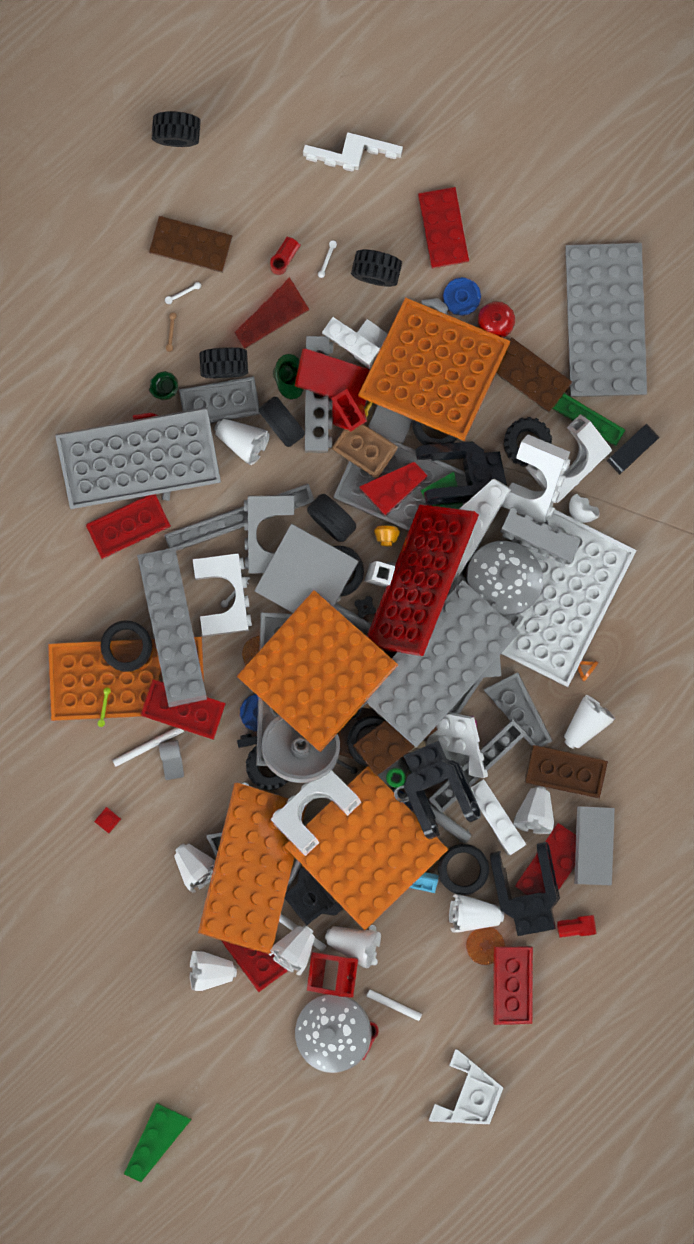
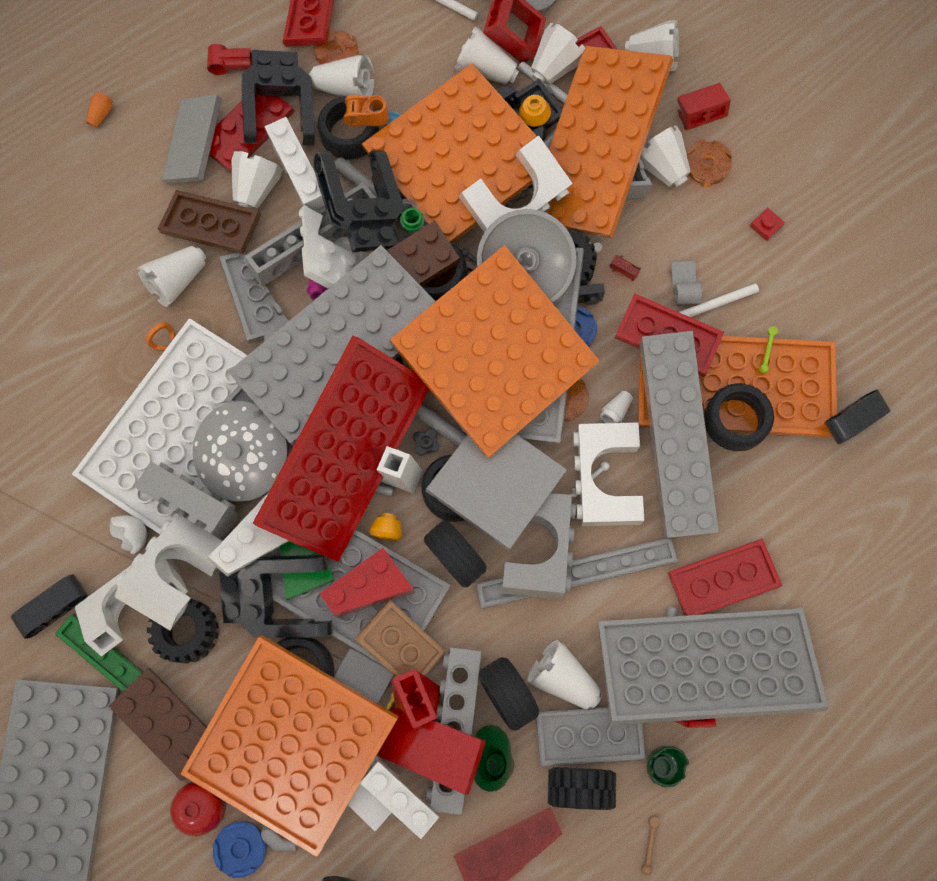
camera: 170 degrees left, 10 degrees down
none -> orange cone [85,92,113,128]
none -> orange piece [343,95,390,127]
none -> light orange cone [519,95,551,127]
none -> white cone [600,391,633,423]
none -> clear red pin [609,255,641,281]
none -> red hinge [677,83,731,130]
none -> clear orange plate [687,140,732,187]
none -> black beam [824,389,891,444]

